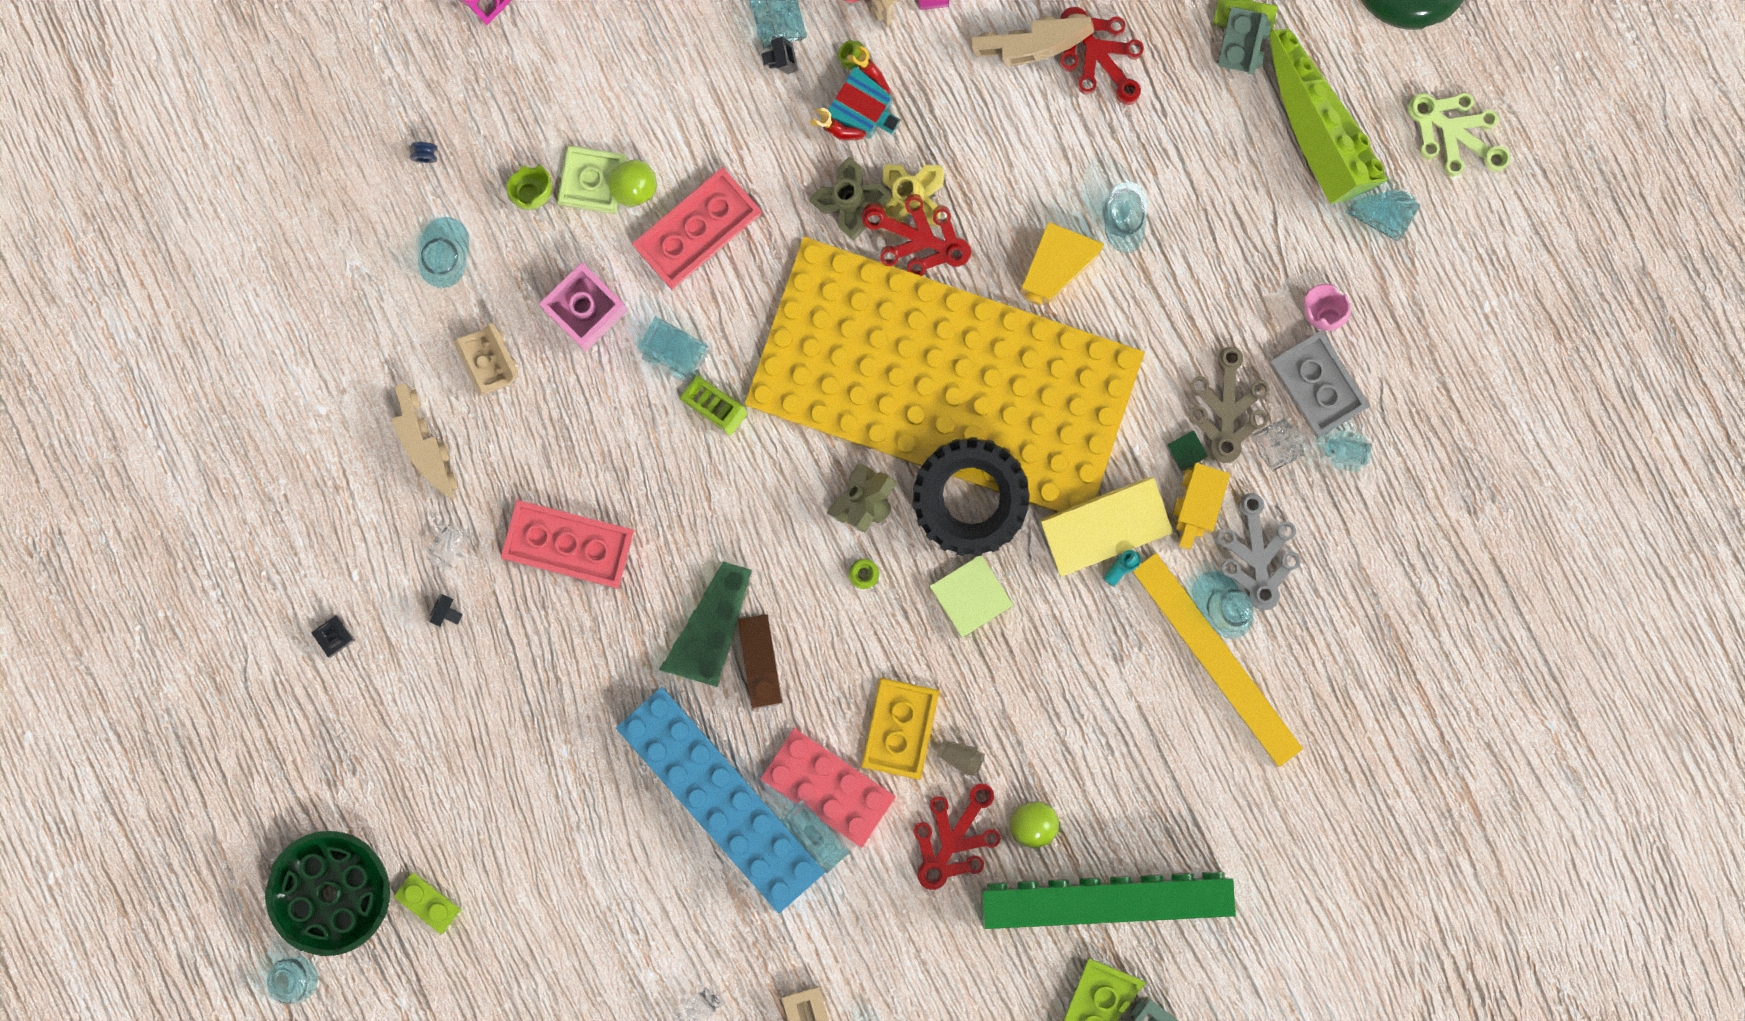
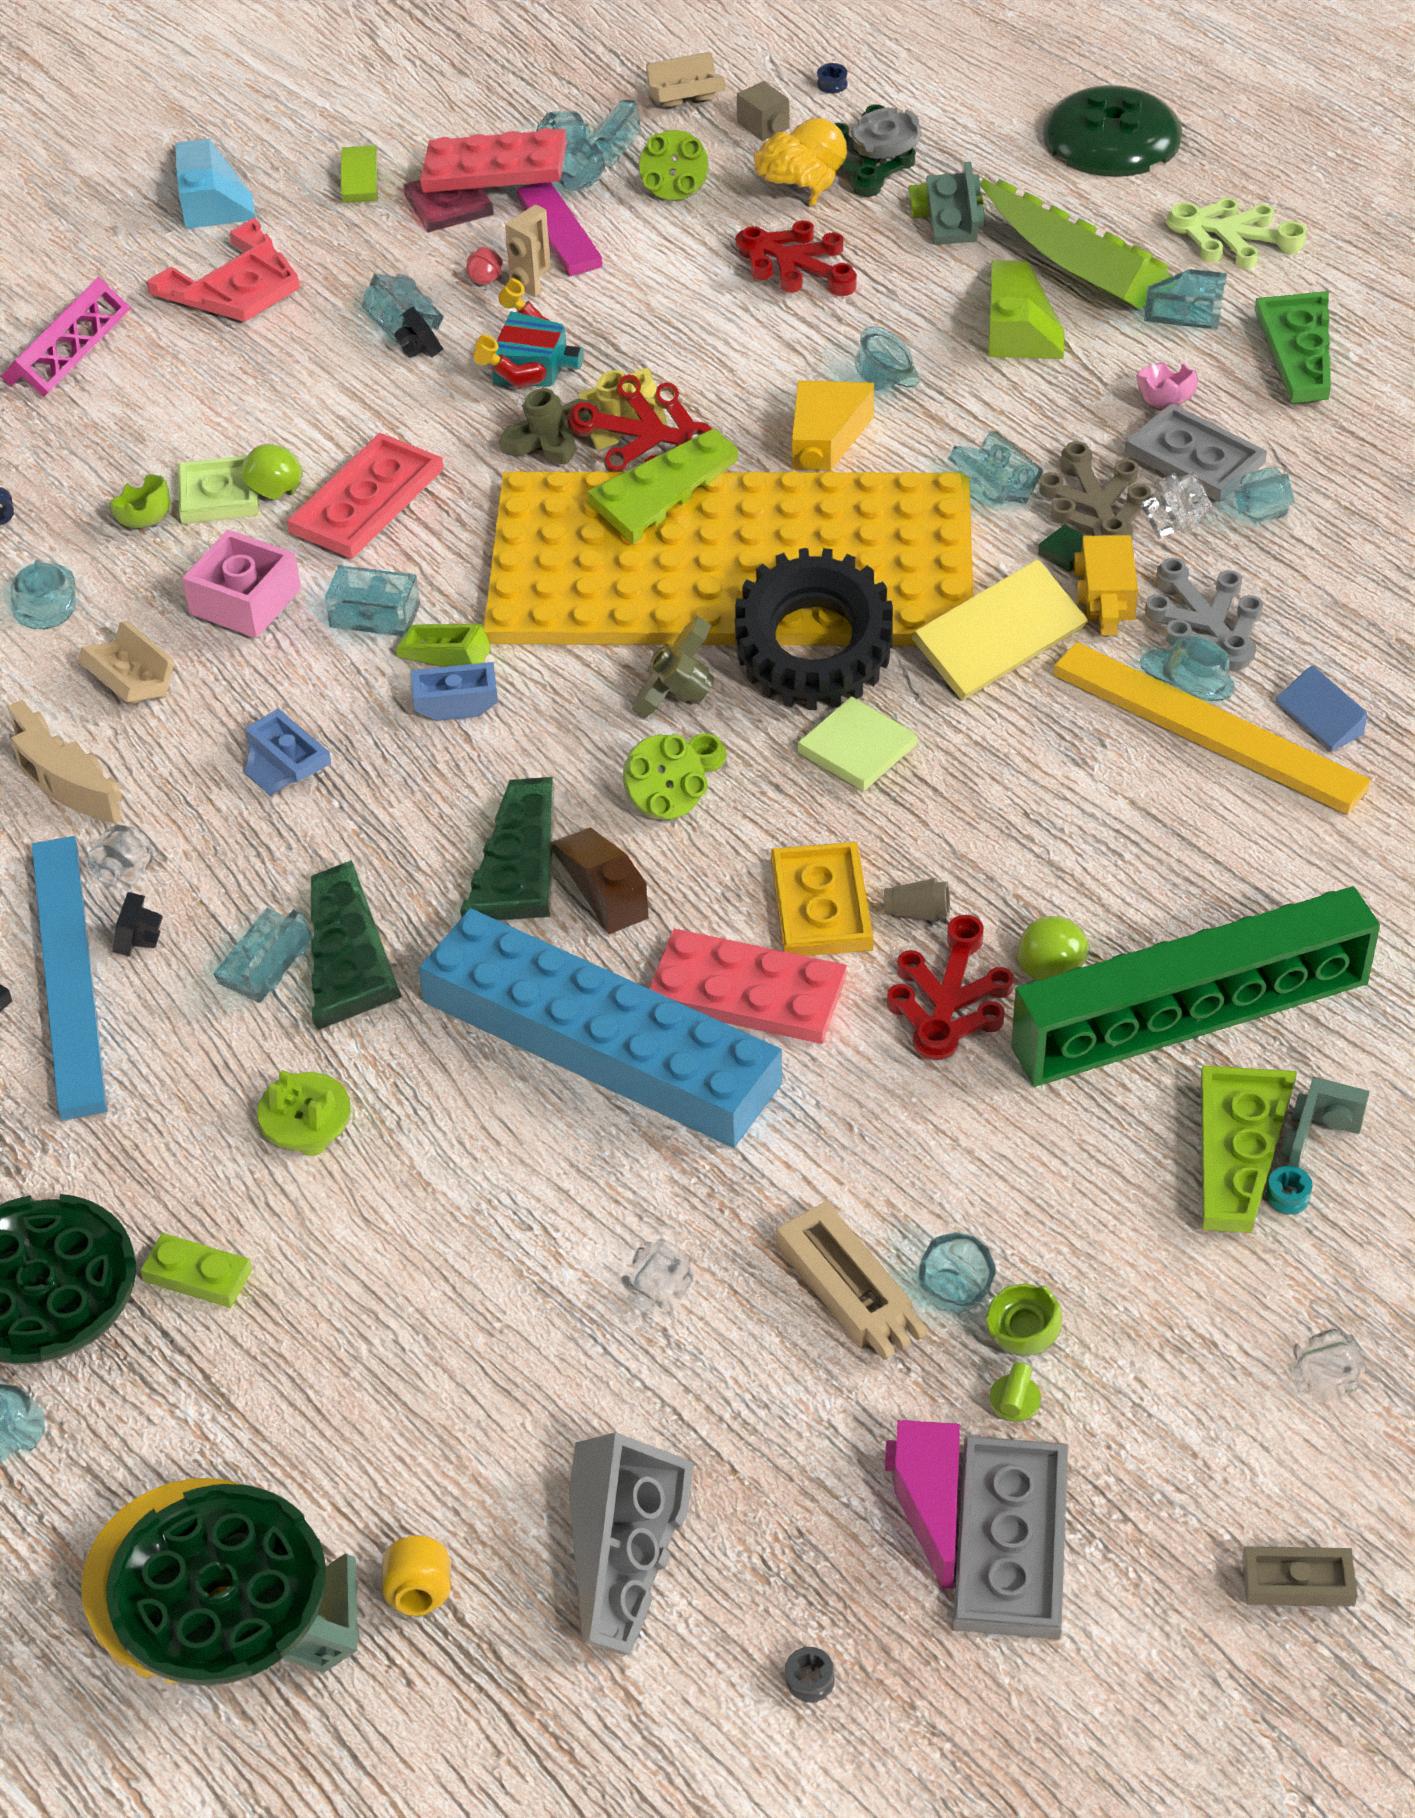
camera: 15 degrees left, 35 degrees down
coral plate [501,500,635,589] -> none
clear light blue slope [780,799,850,873] -> none
lime plate [838,40,865,70] -> none
tan slope [972,14,1094,67] -> none
teal arm [1102,549,1141,587] -> none
none -> dark azure tile [32,836,108,1121]
none -> clear light blue bracket [213,908,313,1003]
none -> medium blue slope [243,709,332,796]
none -> lime plate [257,1070,352,1156]
none -> clear green wing [310,860,402,1031]
none -> medium blue slope [411,662,498,721]
none -> lime wing [587,428,738,545]
none -> lime plate [623,734,708,820]
none -> clear light blue bracket [948,430,1043,504]
none -> lime wedge [989,260,1064,359]
none -> bright green wing [1255,291,1331,403]
none -> medium blue slope [1276,666,1367,752]

